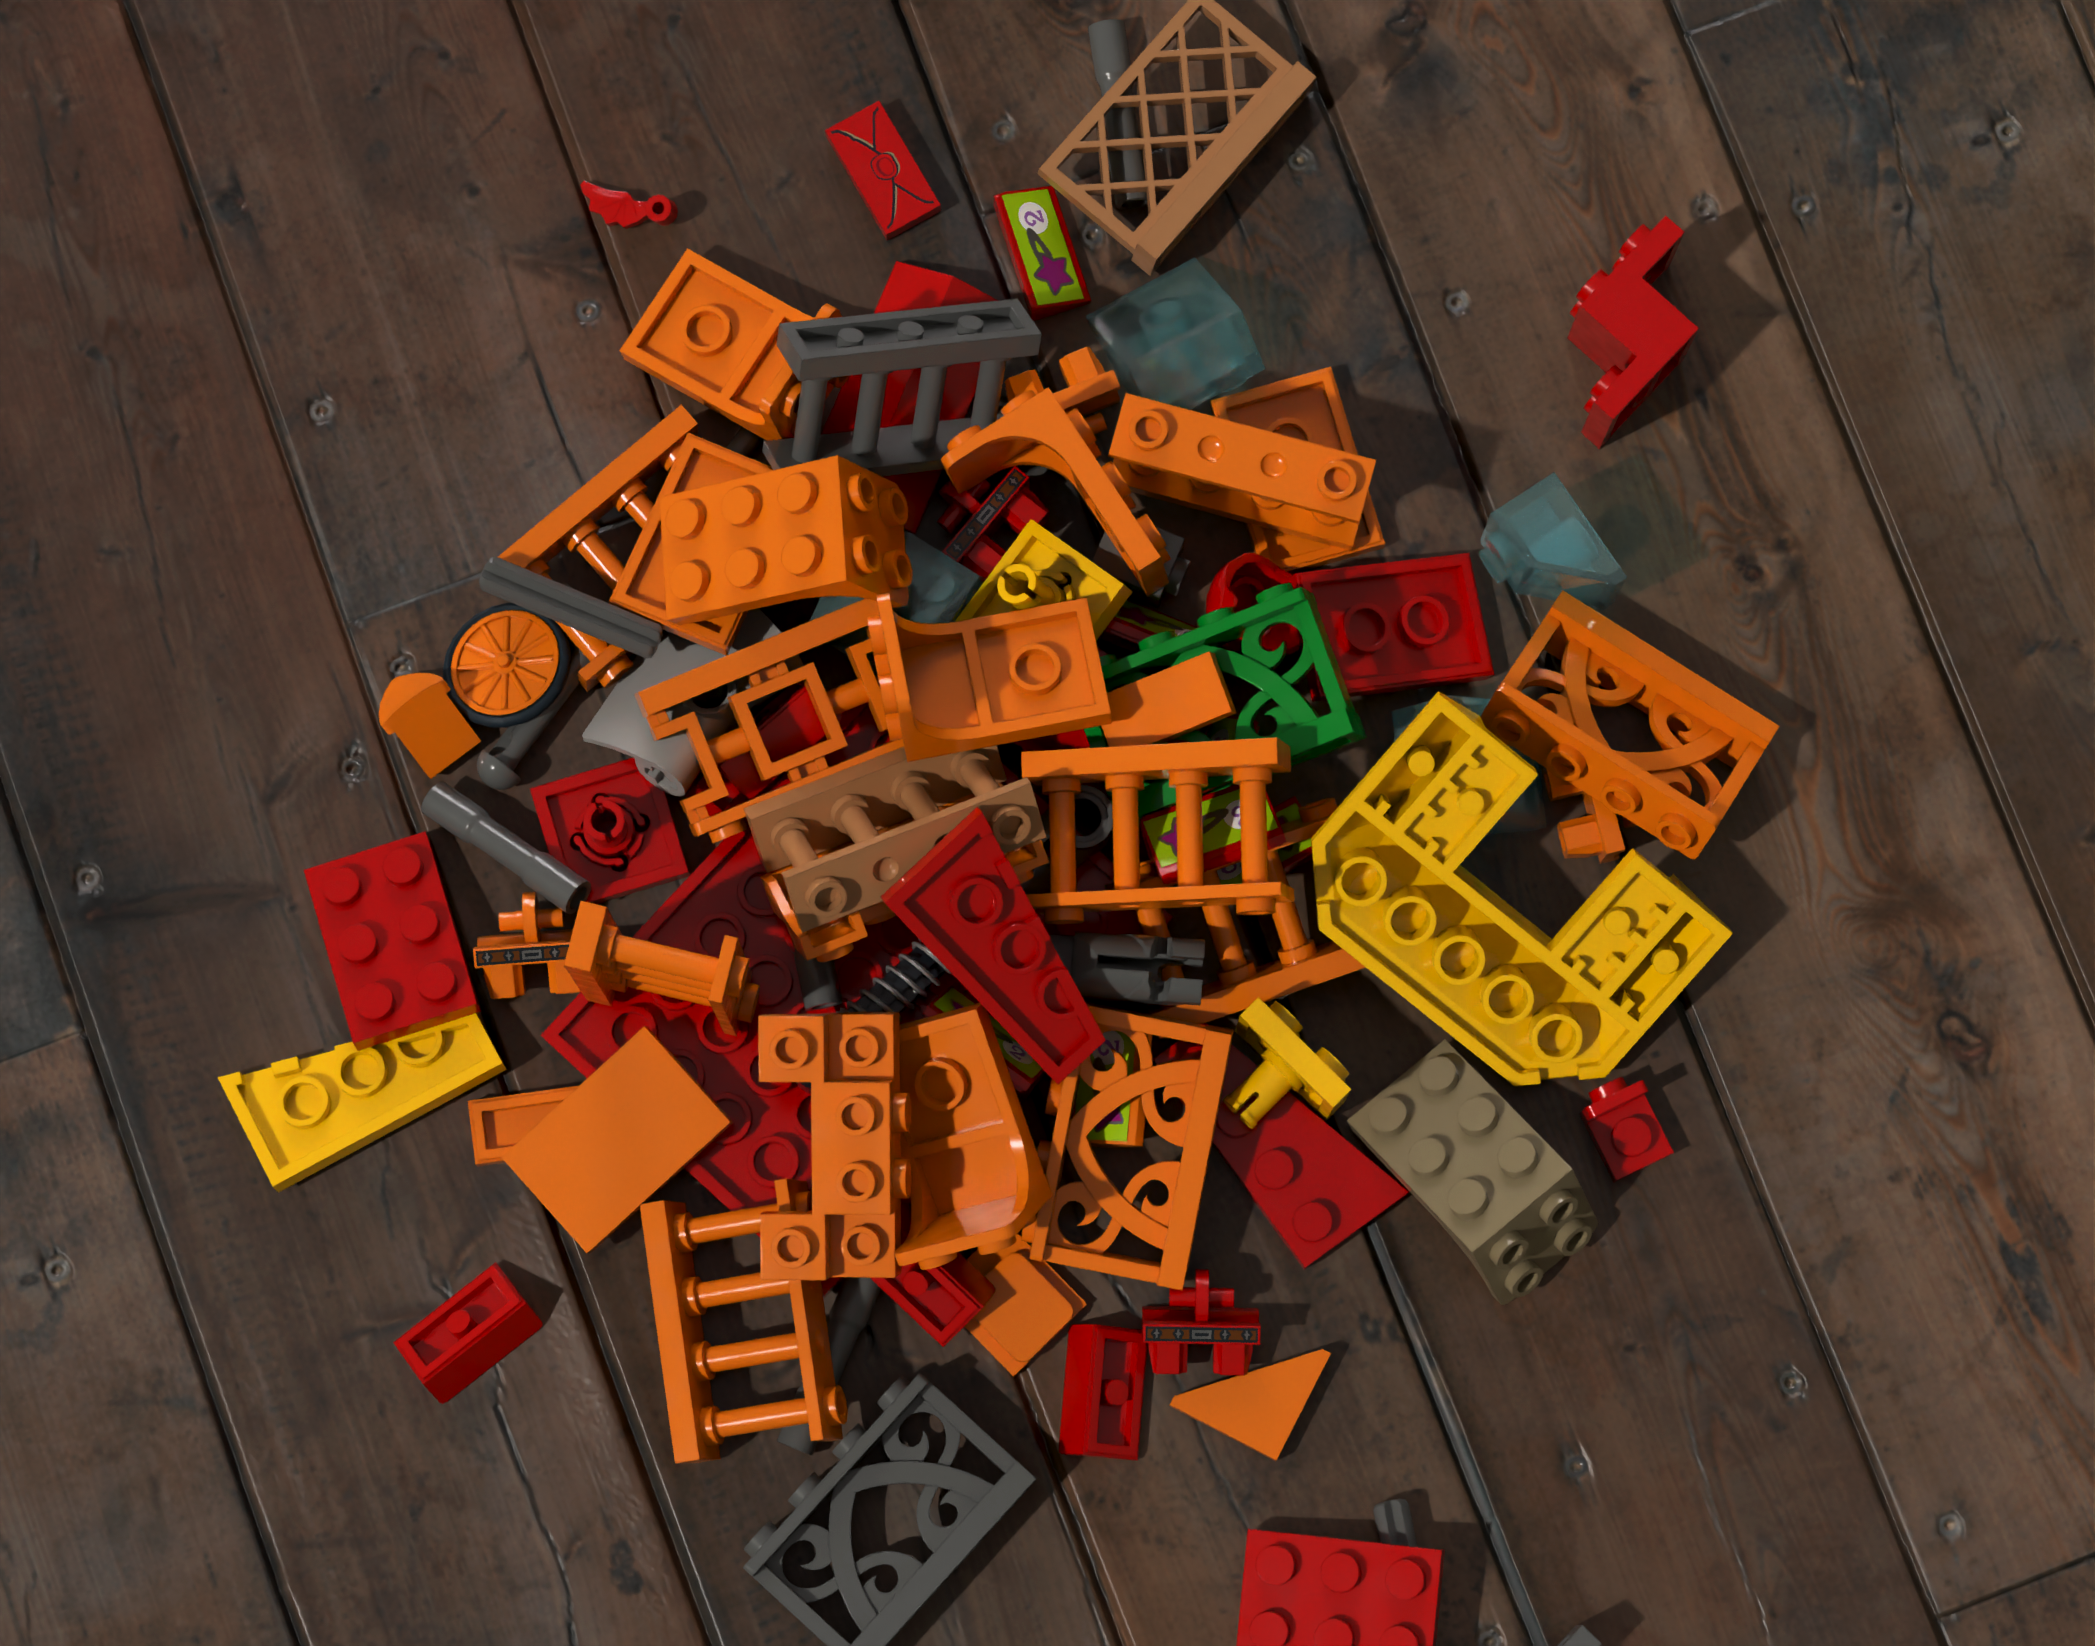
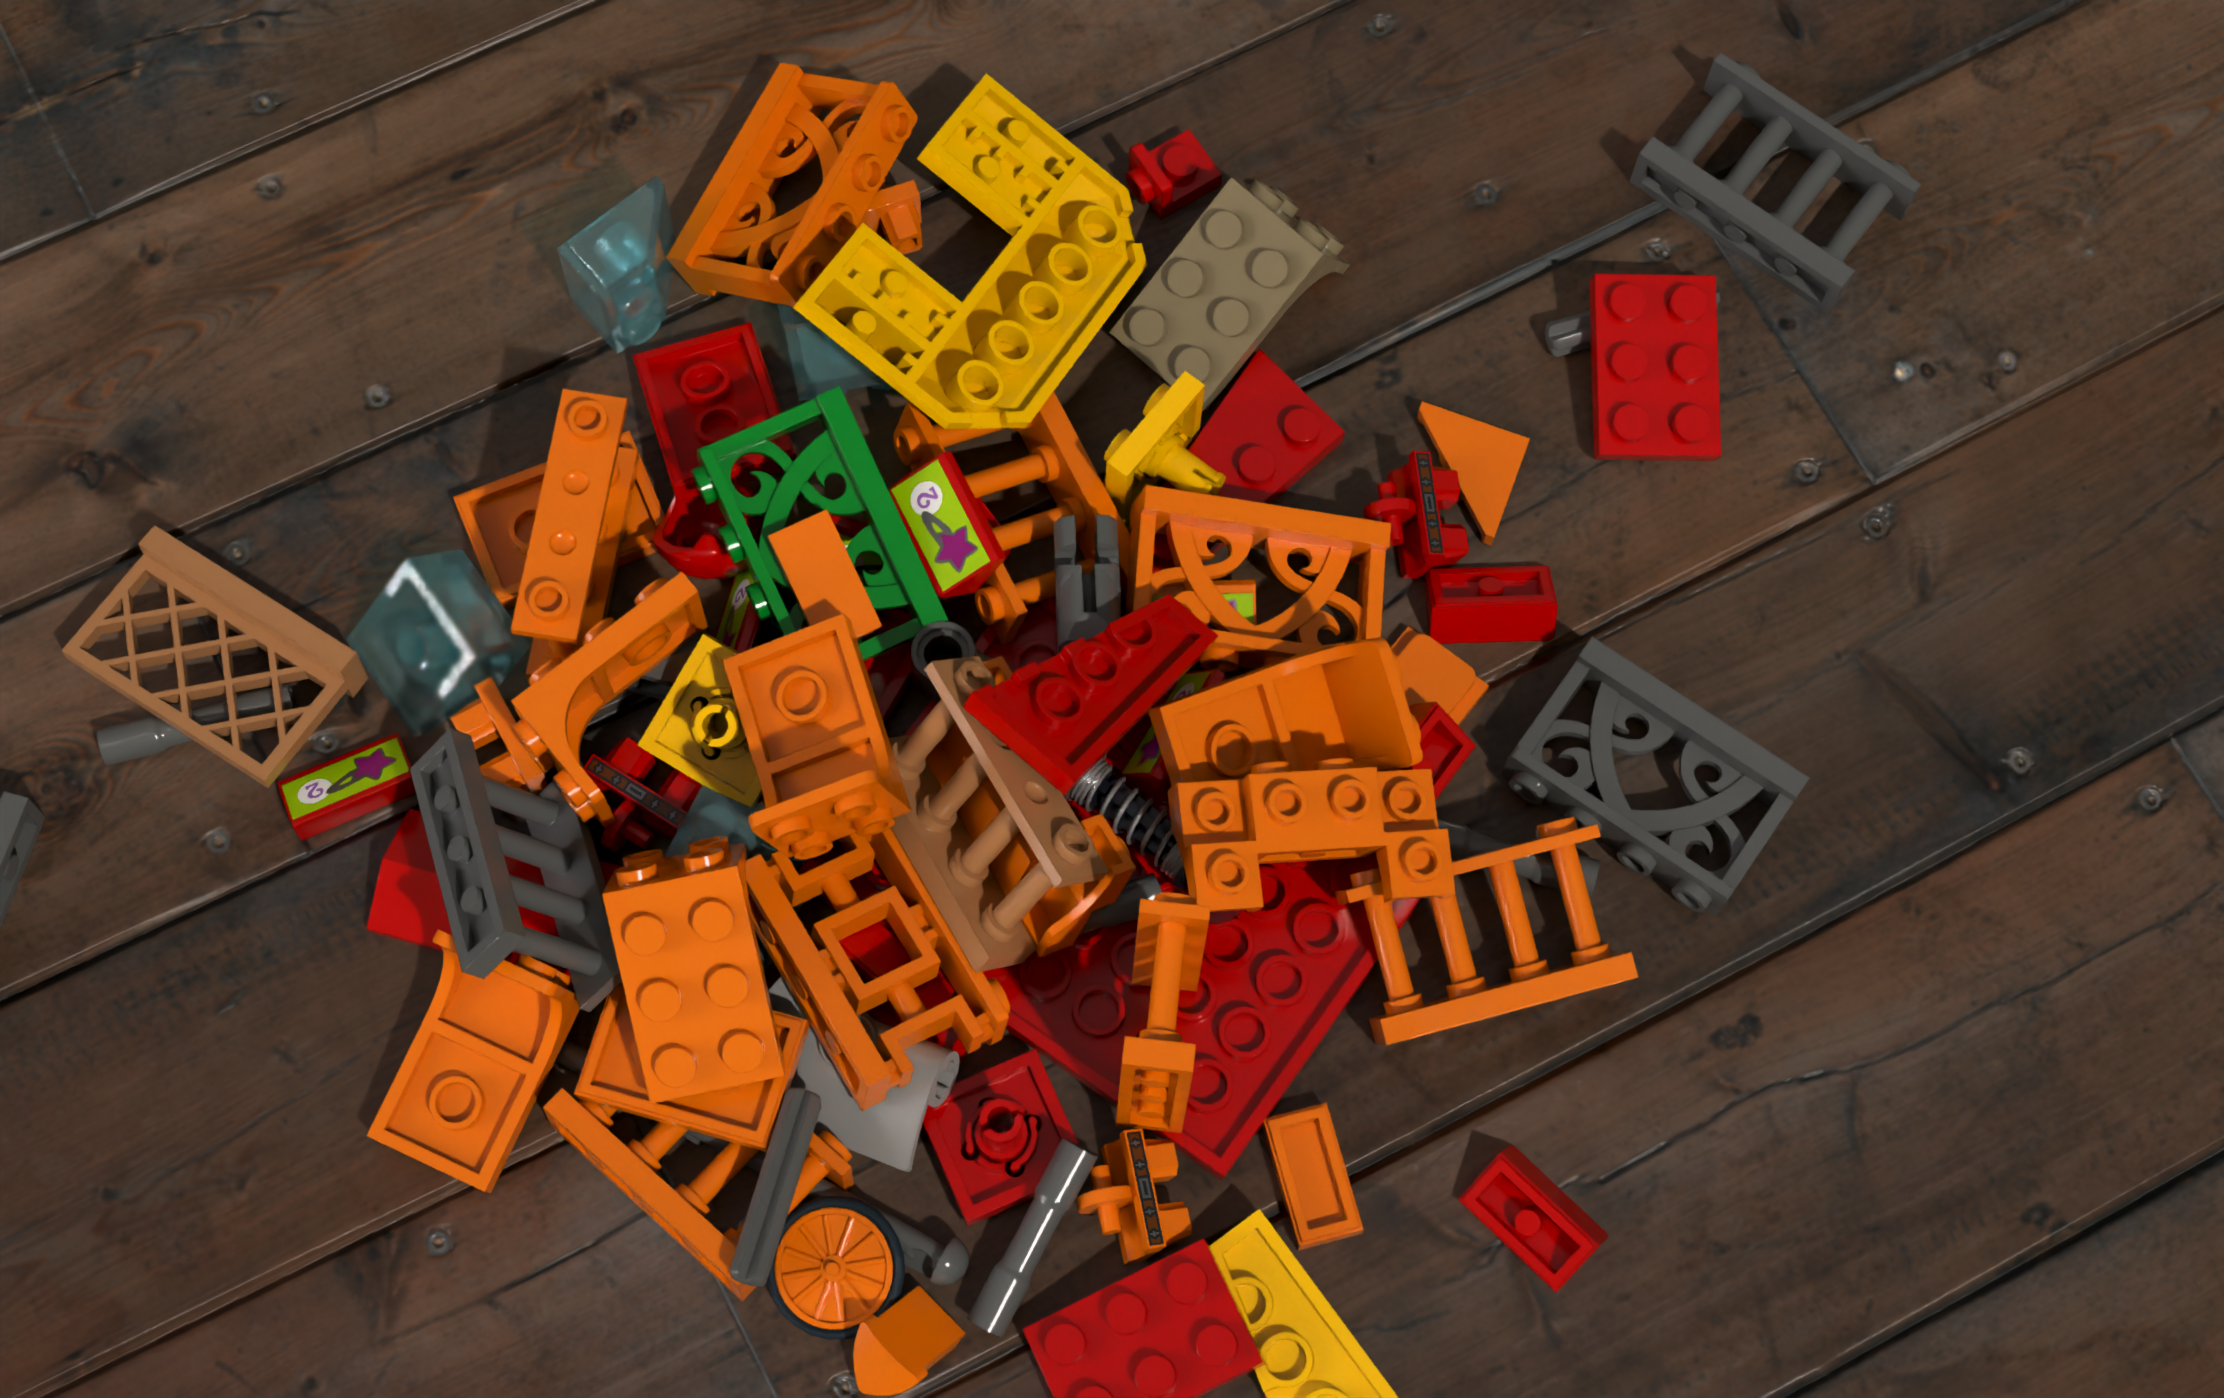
camera: 100 degrees left, 10 degrees down
orange tile [501,1026,734,1254] -> none
red piece [580,181,678,229] -> none
red tile [825,101,941,241] -> none
orange fence [1021,737,1294,925] -> none
red bracket [1567,215,1699,449] -> none

